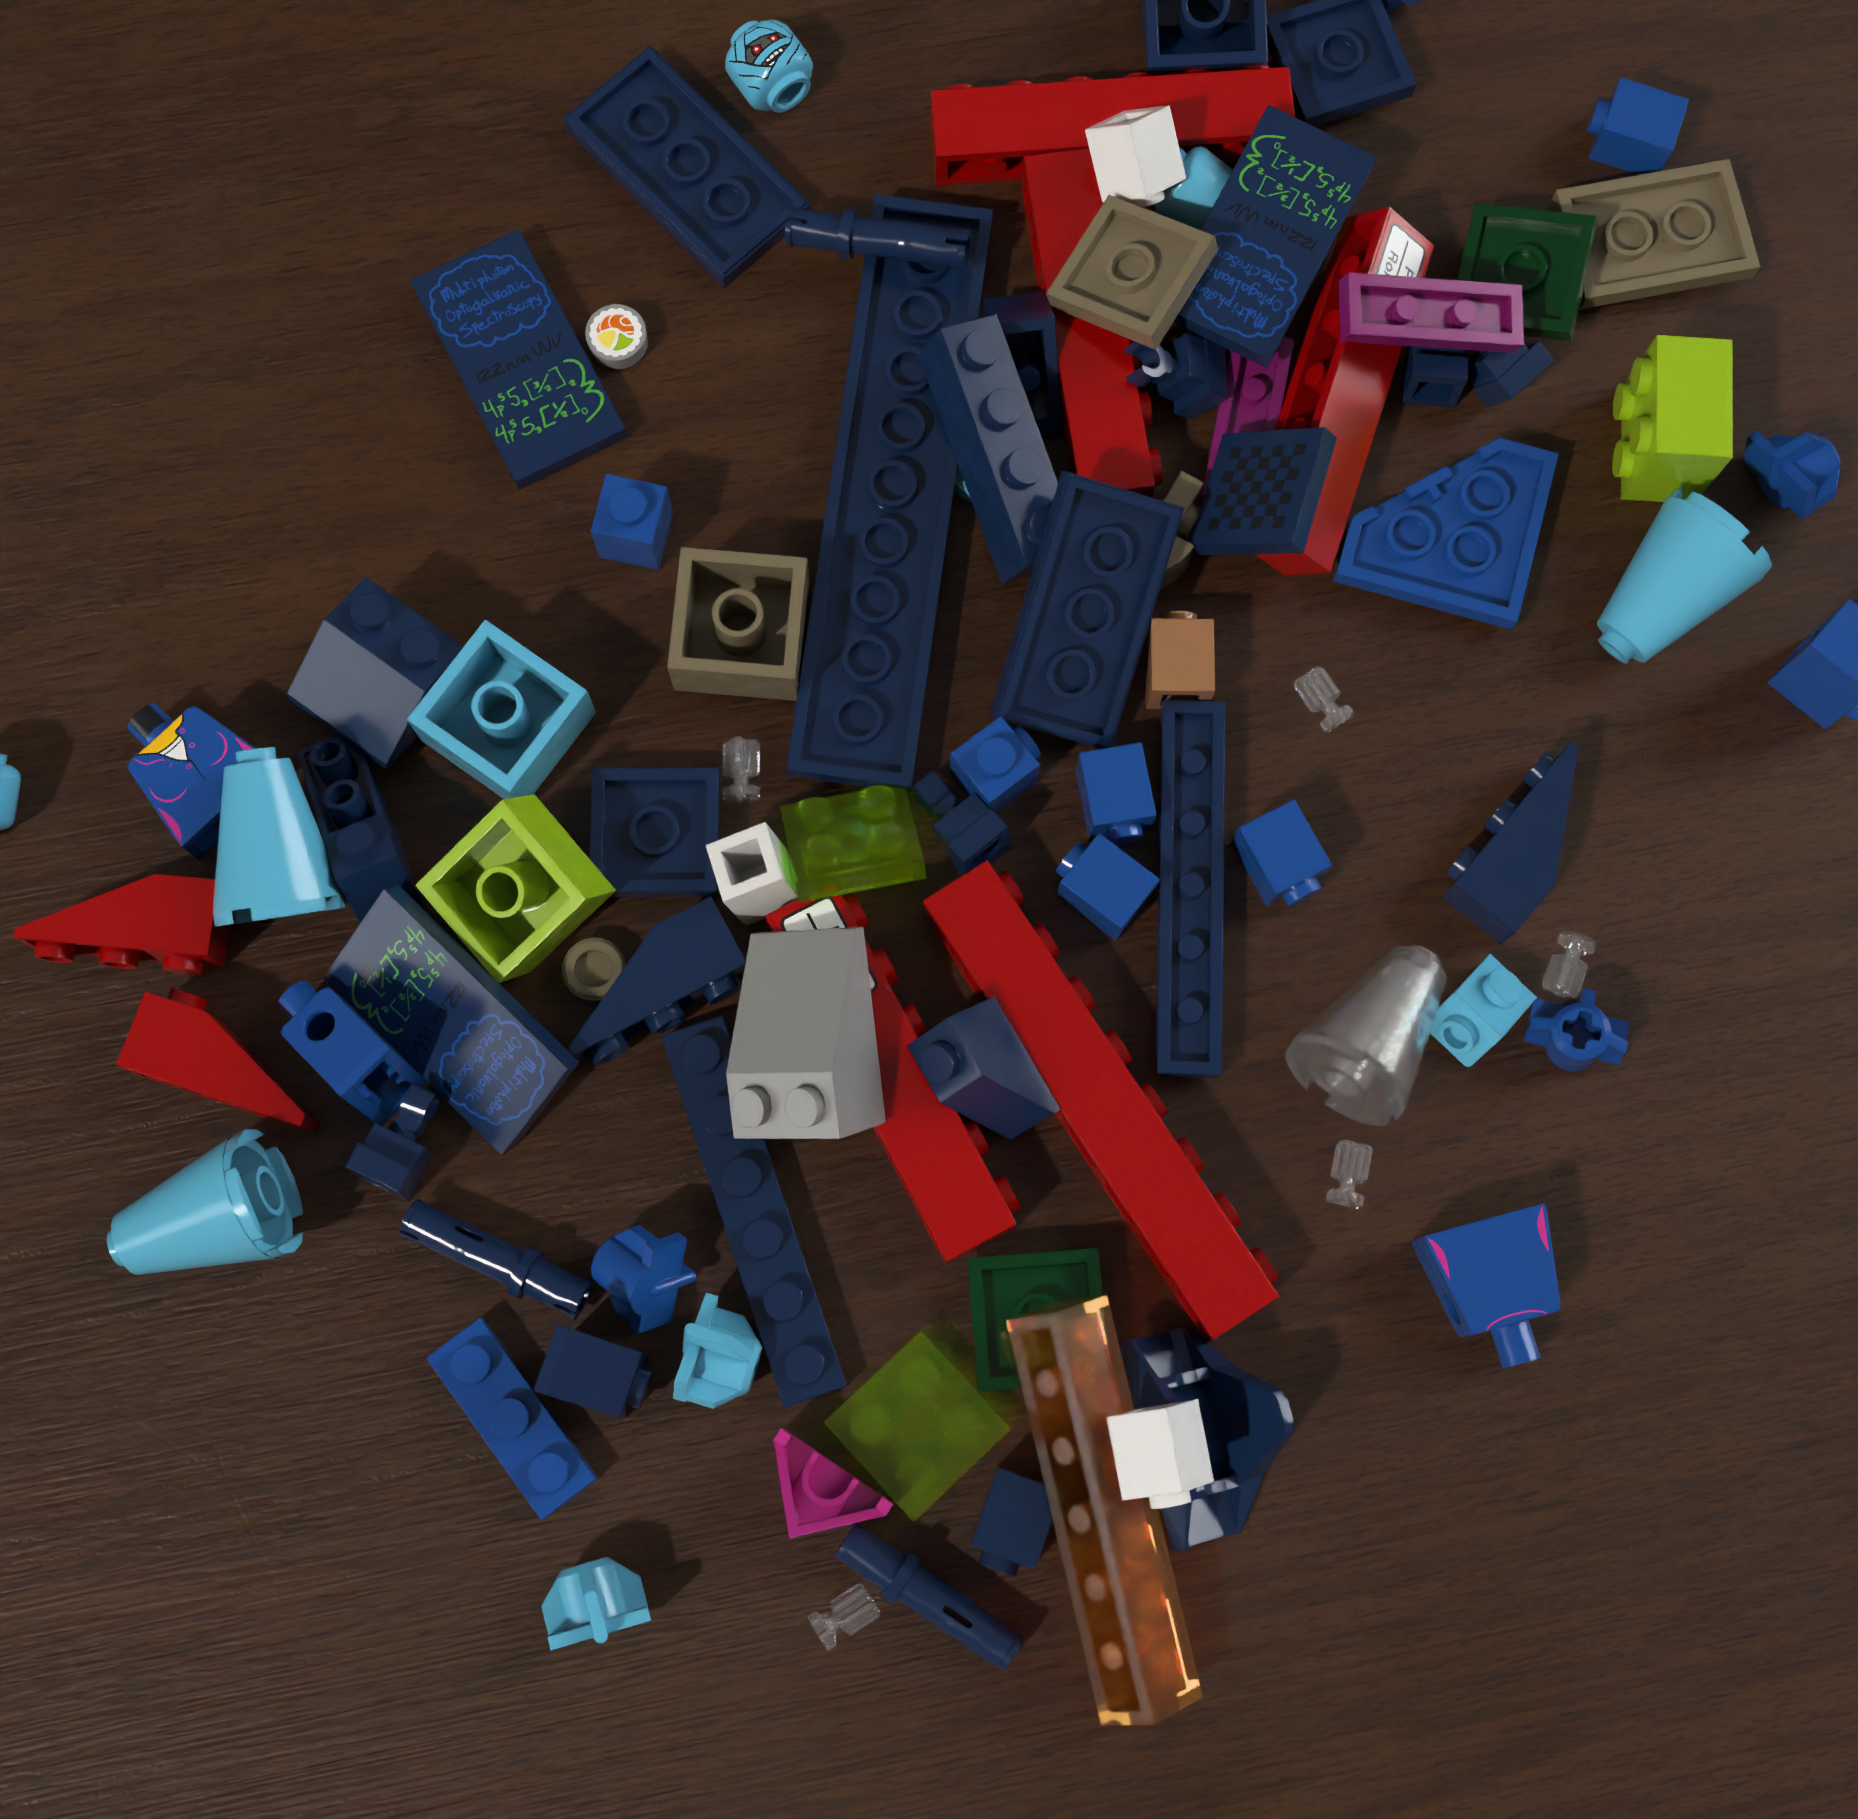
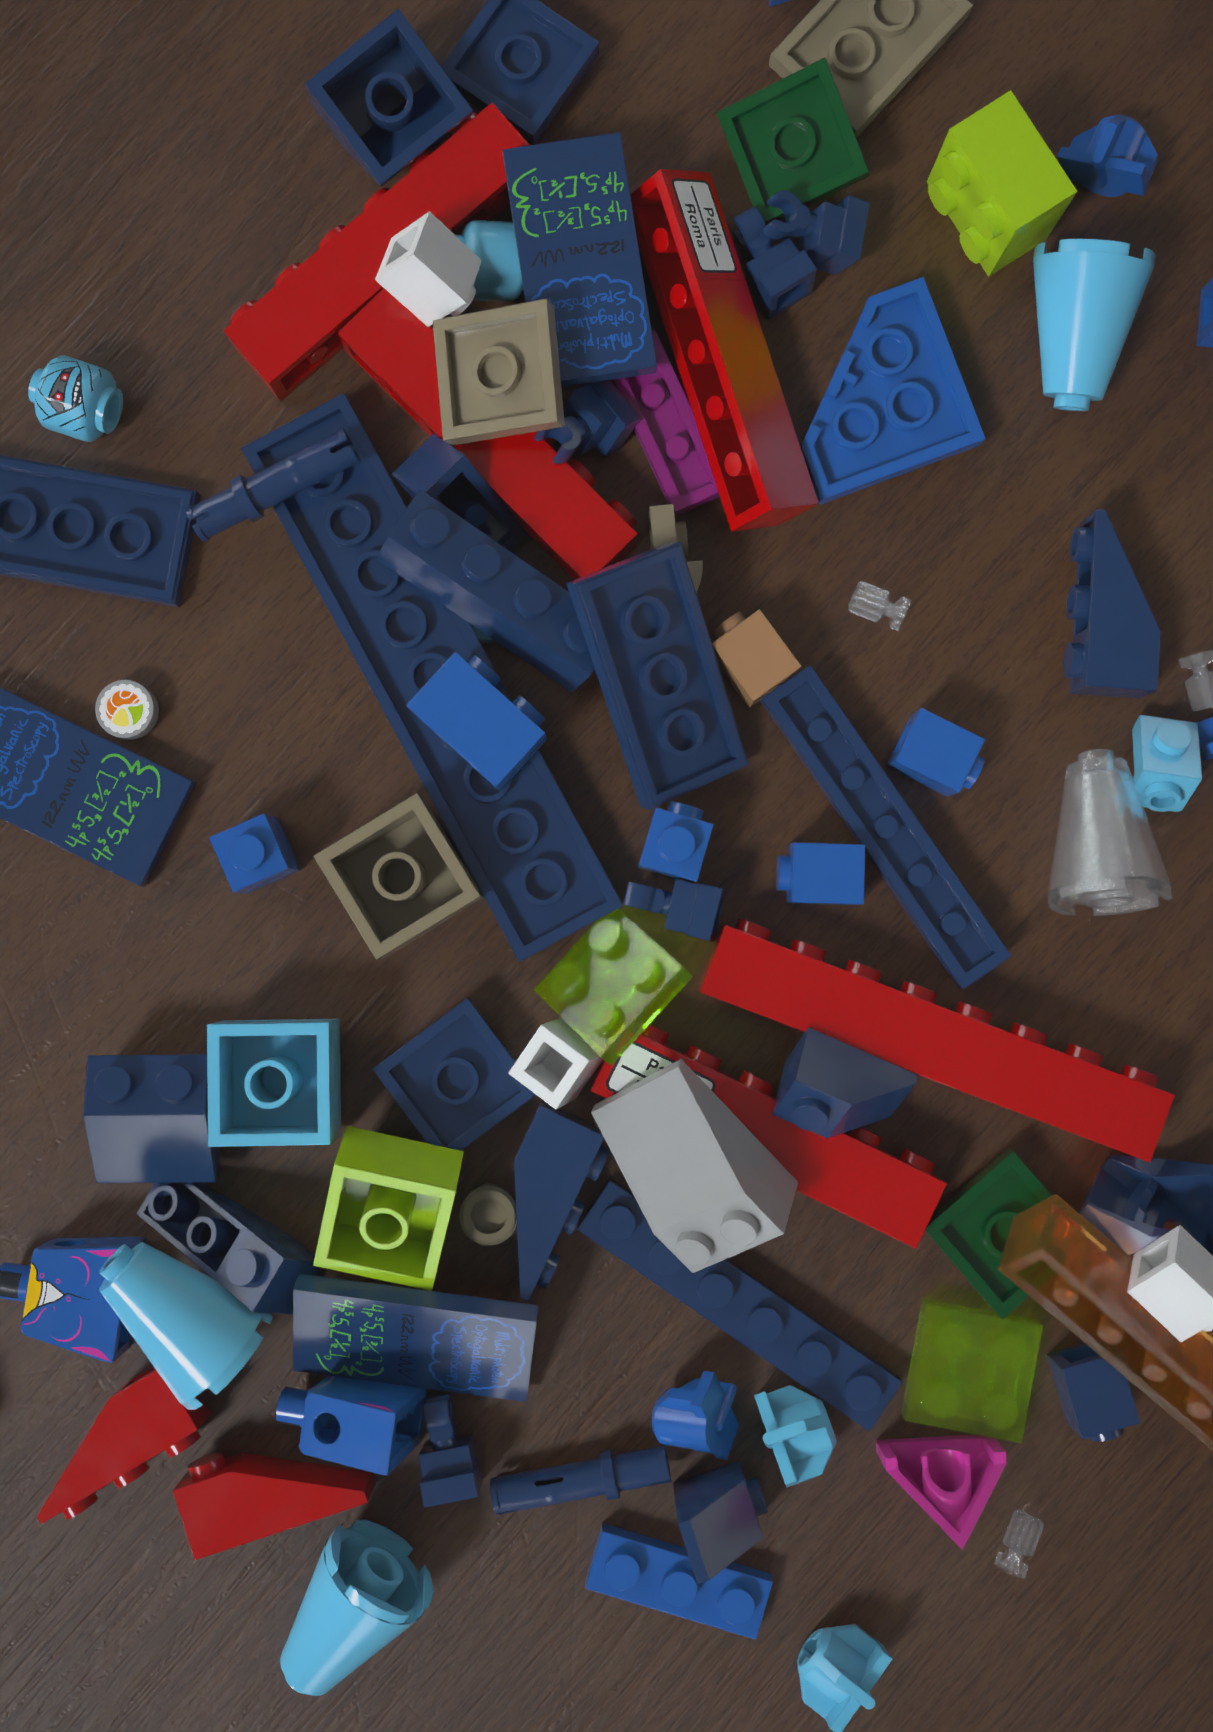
camera: 35 degrees left, 10 degrees up
clear piece [723,737,760,803] -> none
dark blue pin [834,1523,1024,1671] -> none
blue brick [1075,742,1156,846] -> none
dark blue tile [1190,427,1337,555] -> none
clear piece [1325,1139,1373,1208] -> none
magenta plate [1339,272,1524,353] -> none
none -> blue brick [406,652,547,791]

